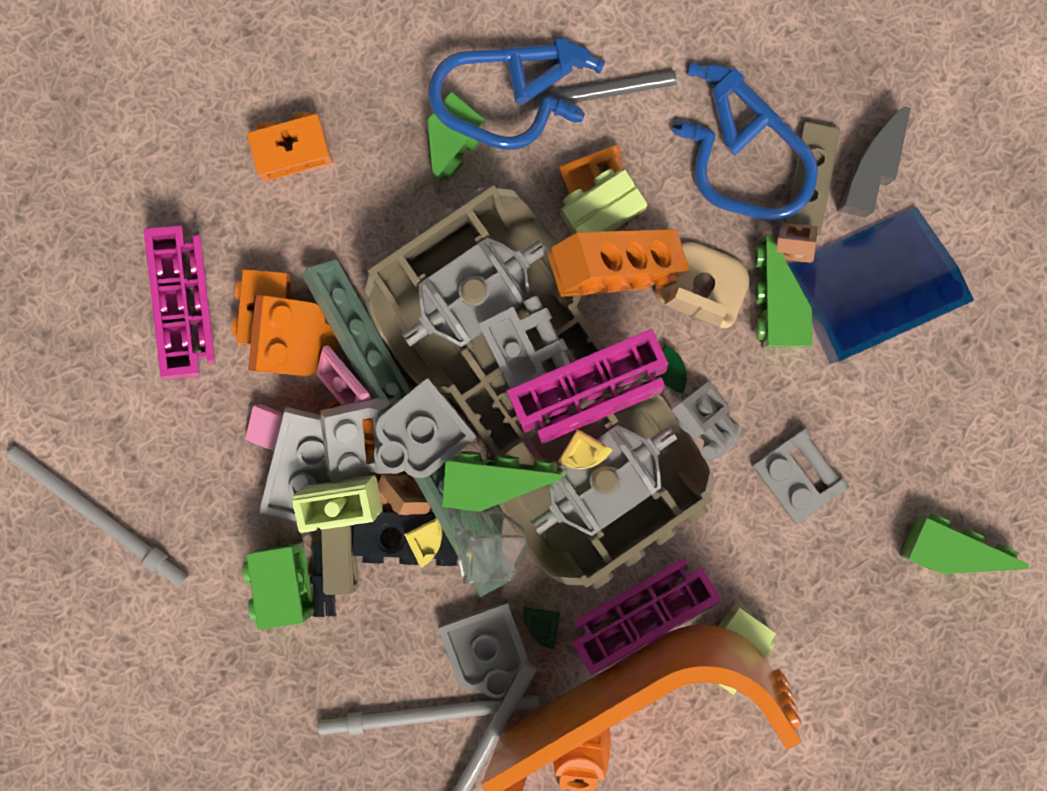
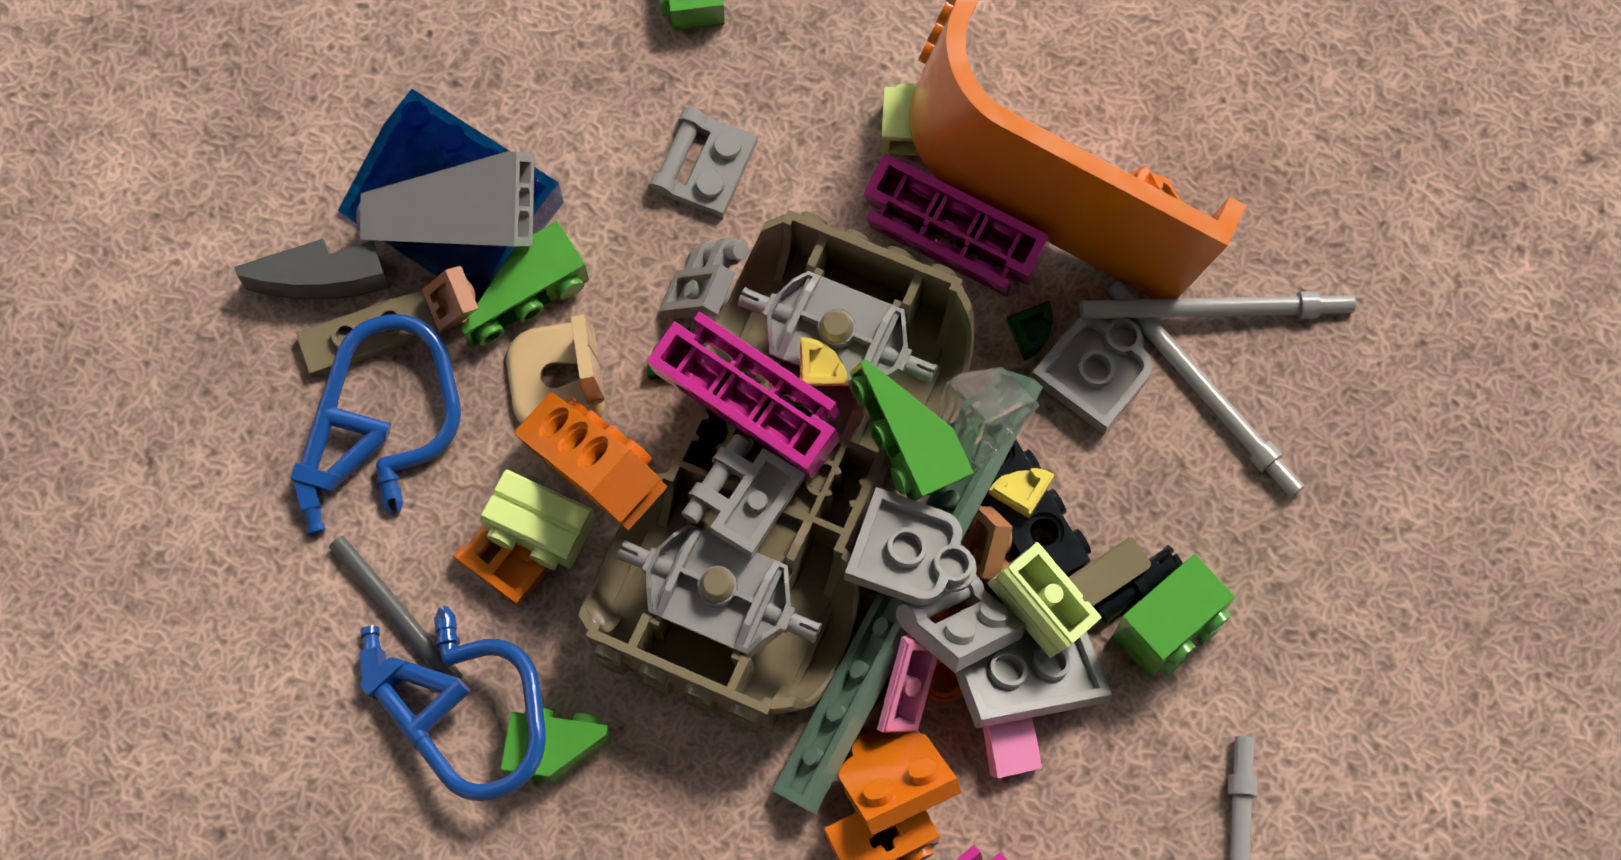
camera: 120 degrees left, 15 degrees down
none -> light grey slope [356,151,535,246]

